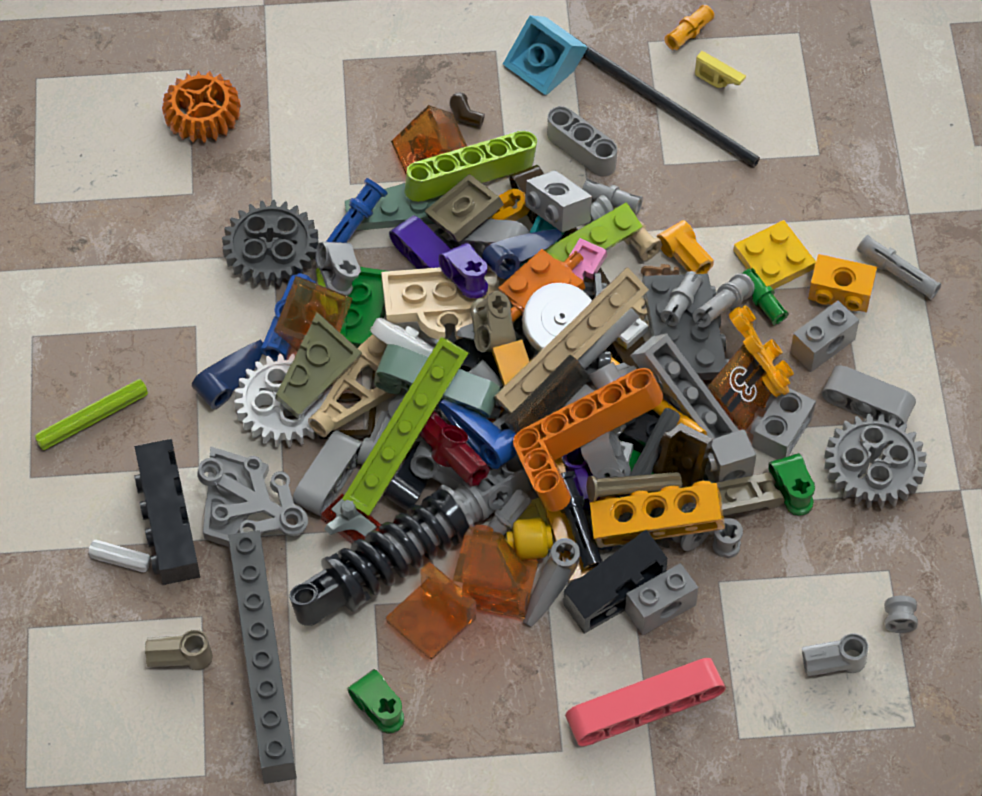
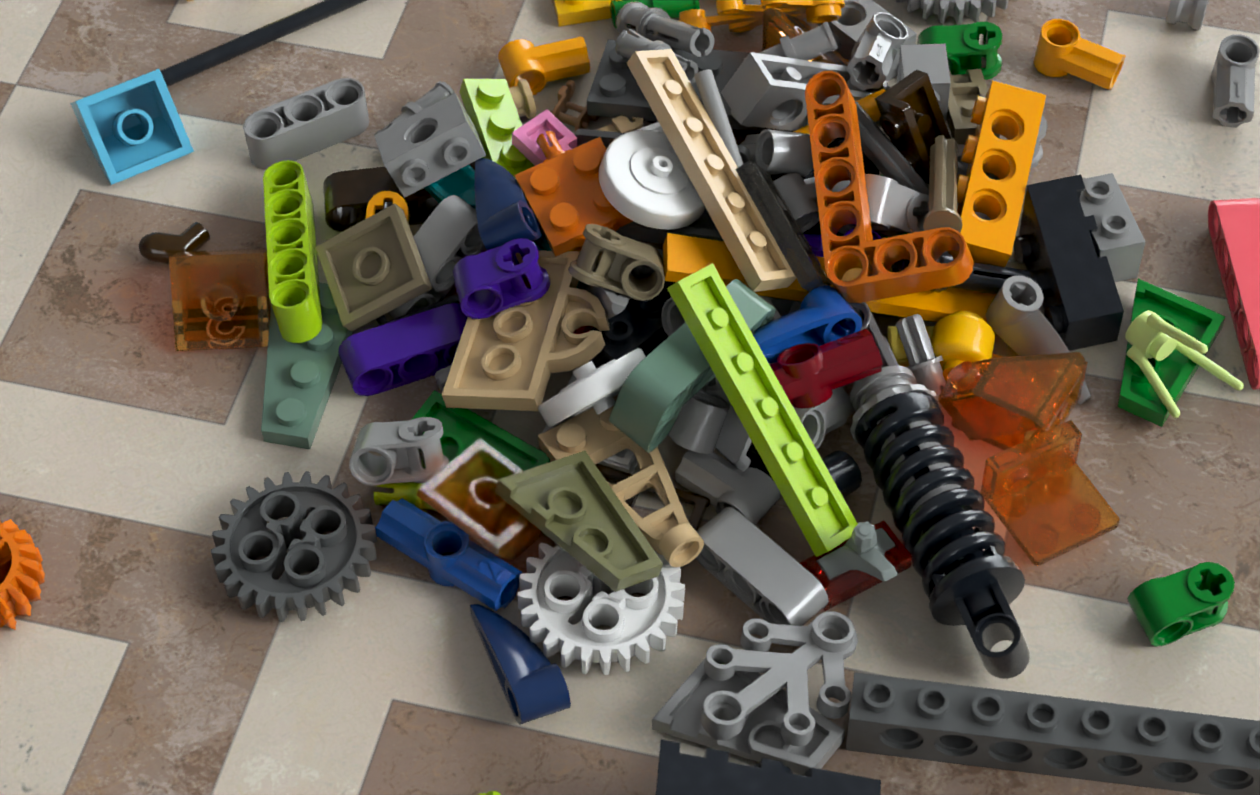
camera: 70 degrees left, 5 degrees down
blue pin [326,178,388,243] -> none
none -> light grey pin [743,22,838,61]
none -> light grey piece [846,12,908,91]
none -> light orange piece [1033,19,1126,90]
none -> green wing [1117,278,1226,427]
none -> yellowish green plant [1125,310,1244,418]

